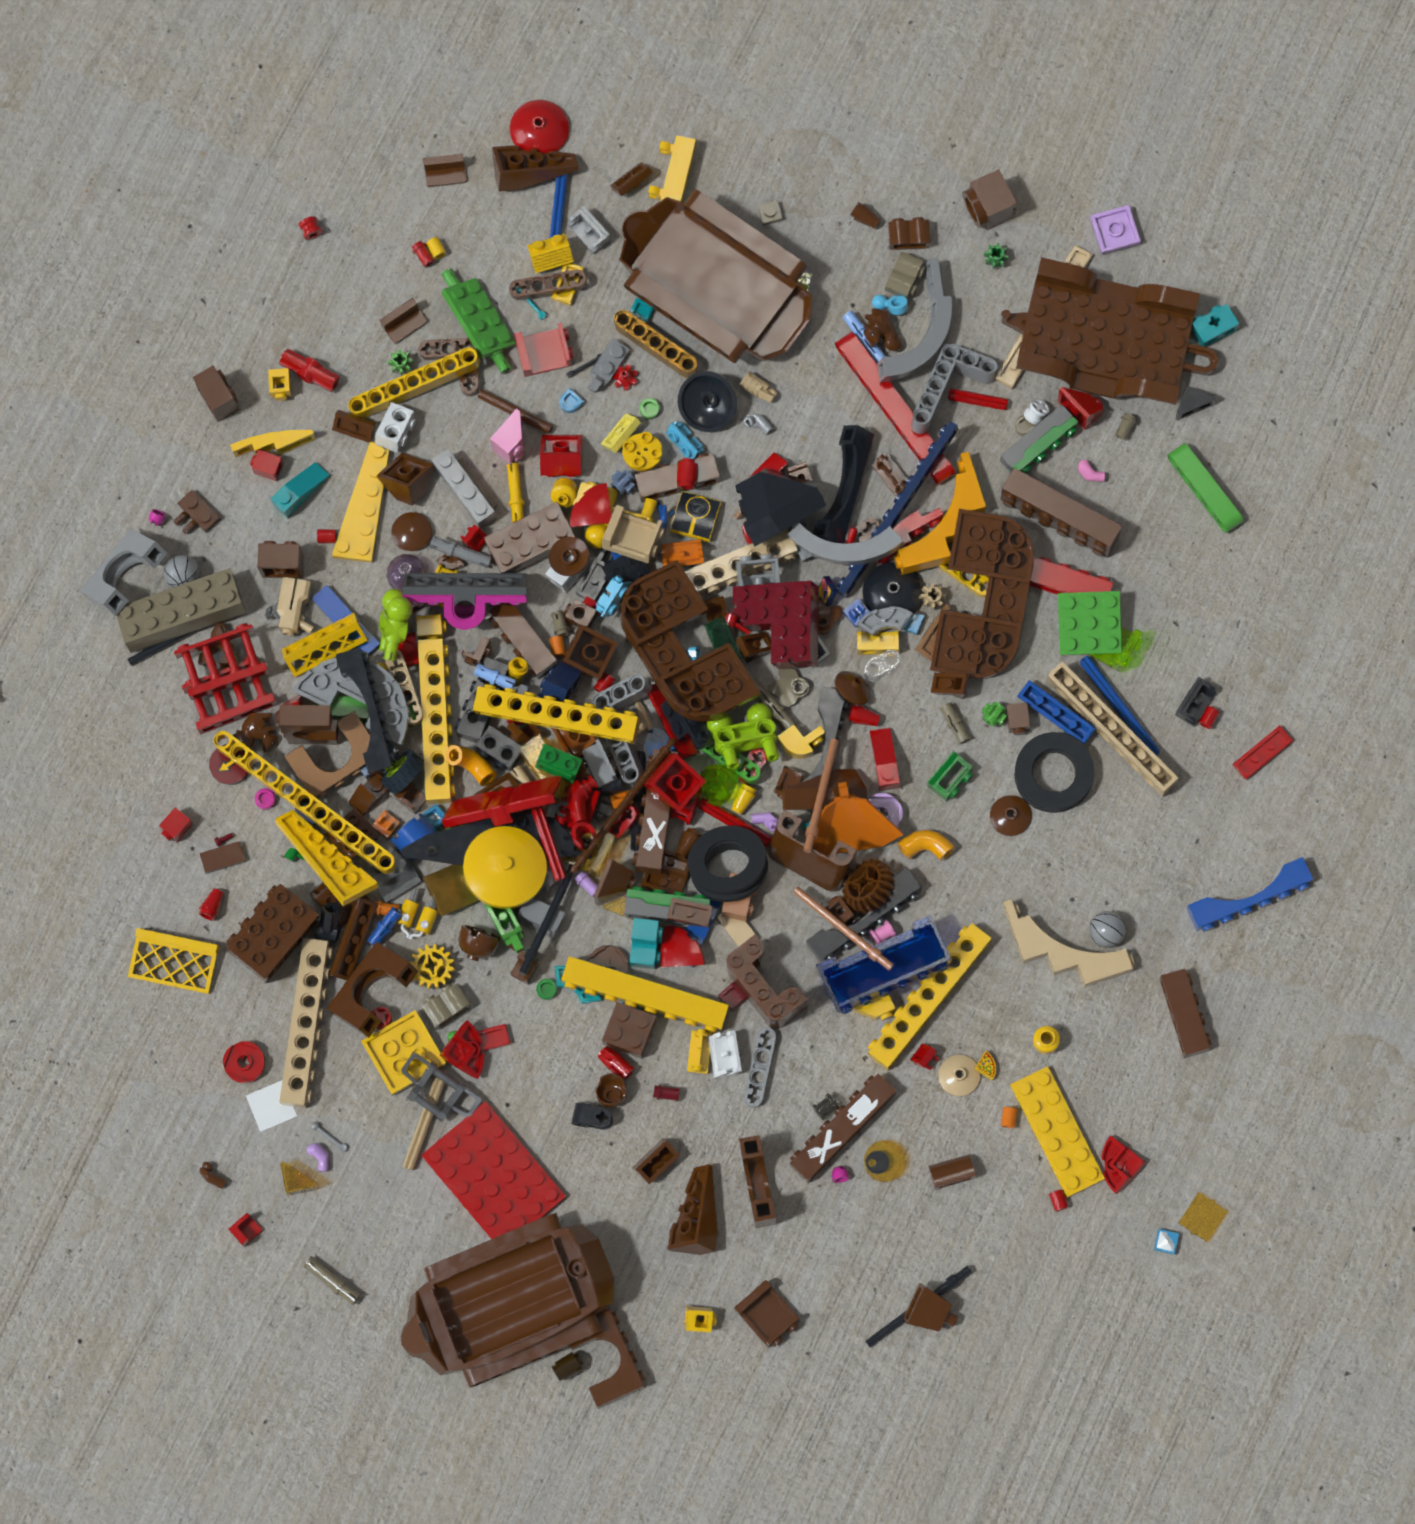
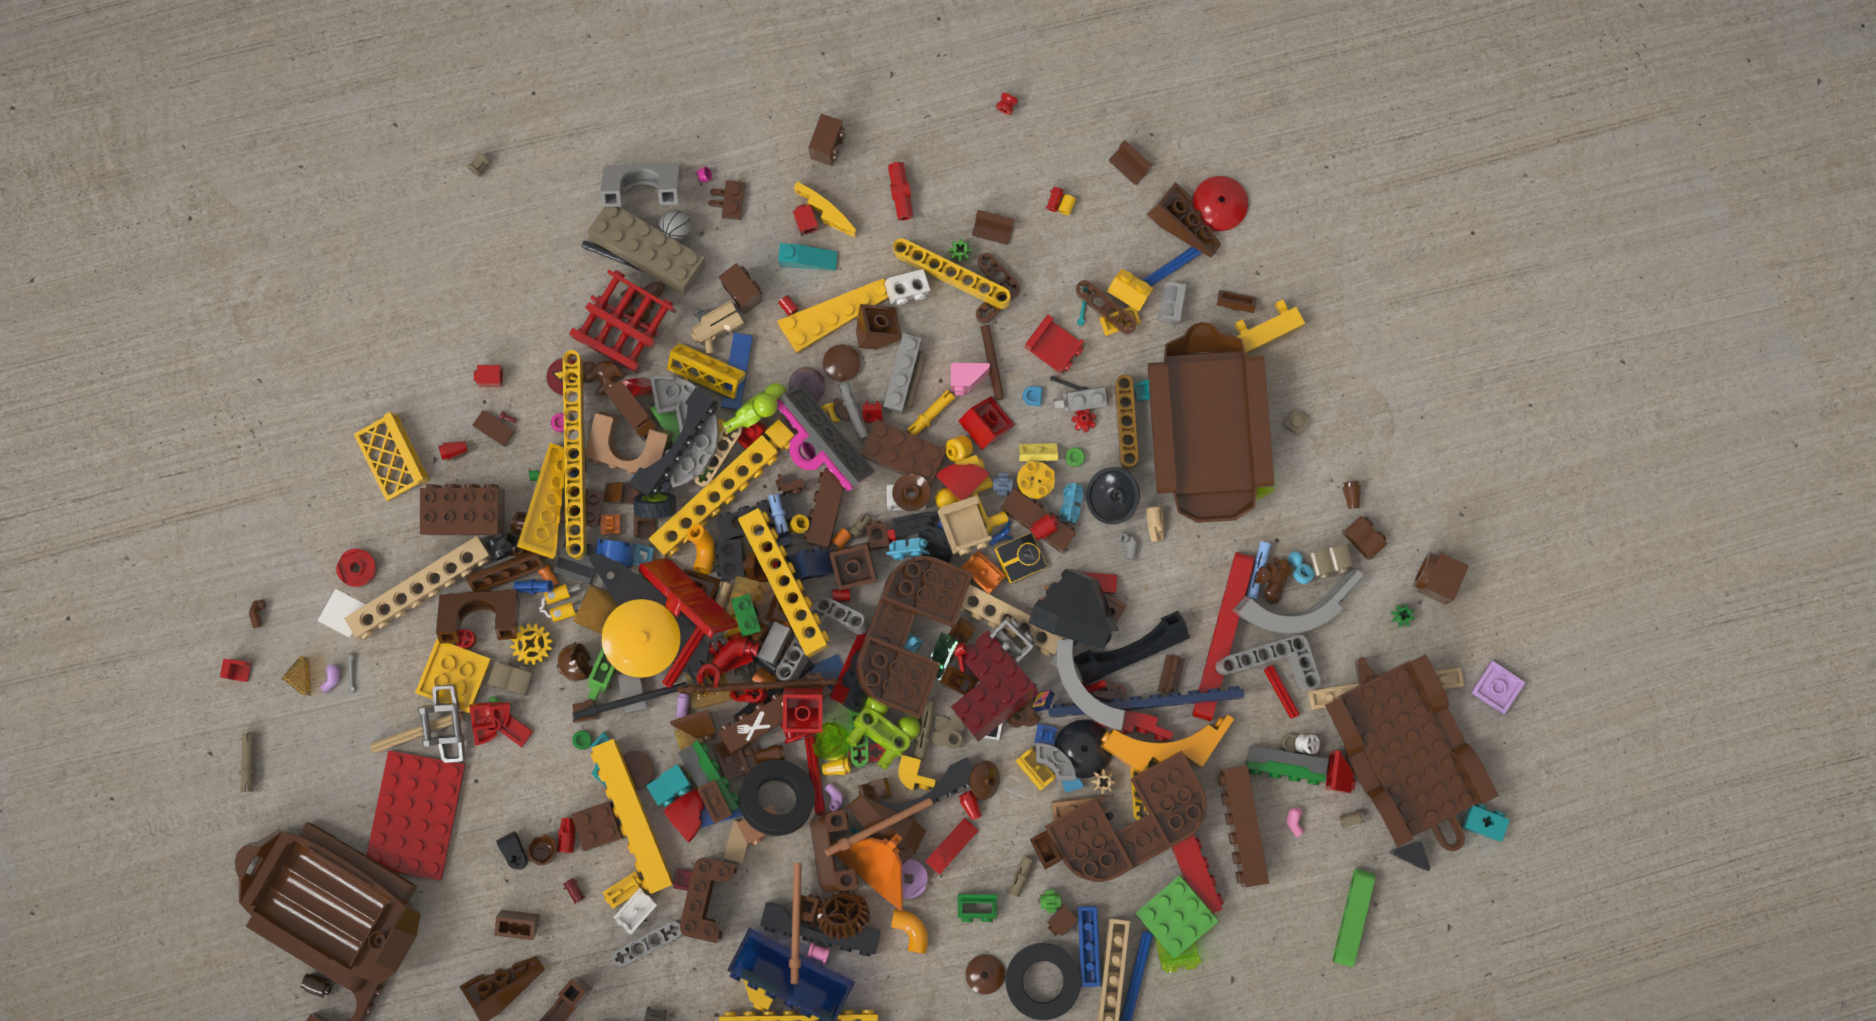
camera: 45 degrees right, 5 degrees up
yellow brick [268,368,291,401] -> none
reddish brown plate [332,410,376,443] -> none
bright green plate [441,268,516,374] -> none
tan bar [634,700,652,735] -> none

